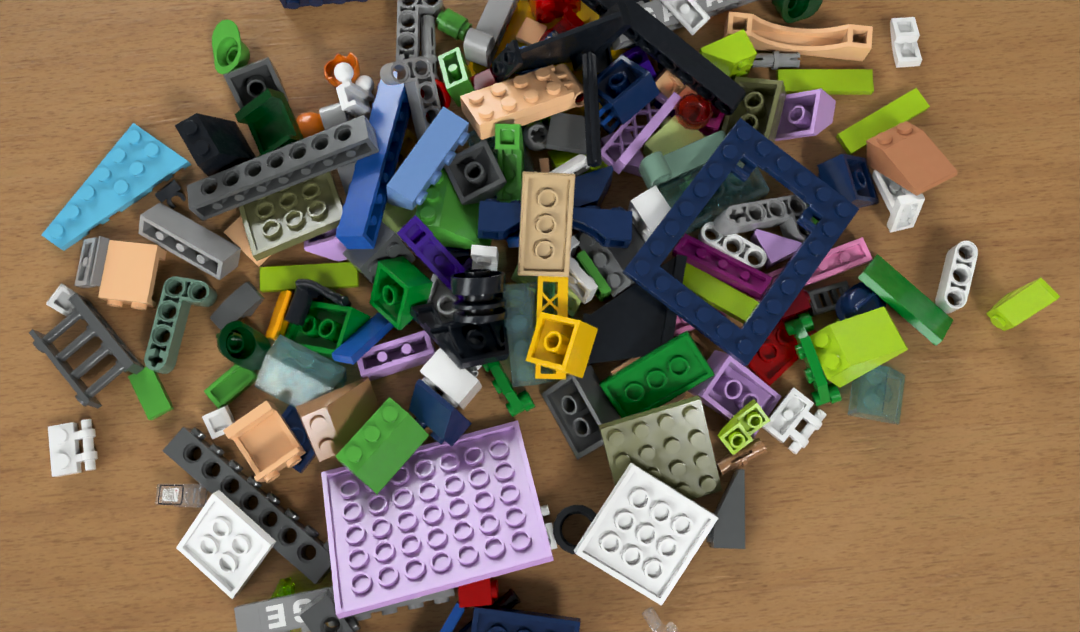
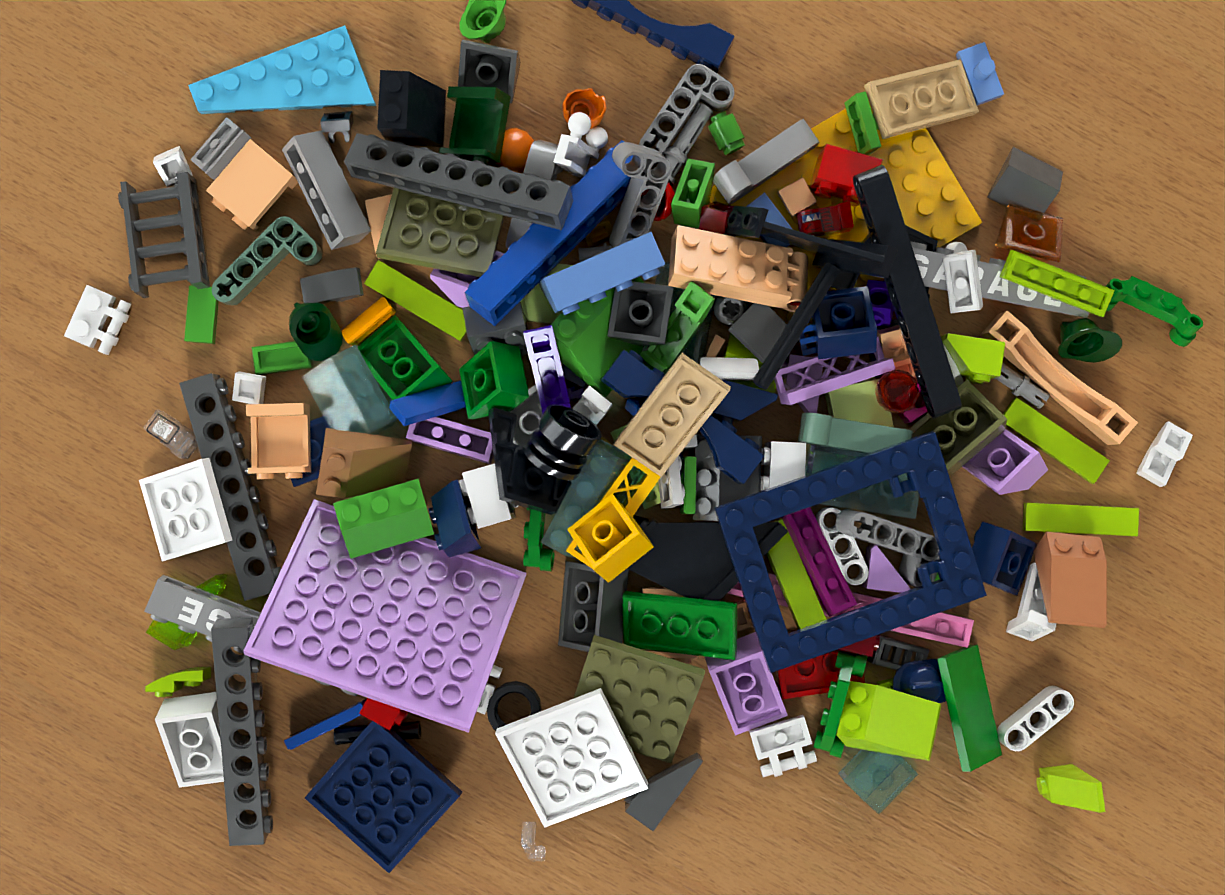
camera: 30 degrees right, 10 degrees up
black piece [284,279,351,327] -> none
medium nougat pin [715,438,767,476] -> none
lime slope [717,399,771,455] -> none

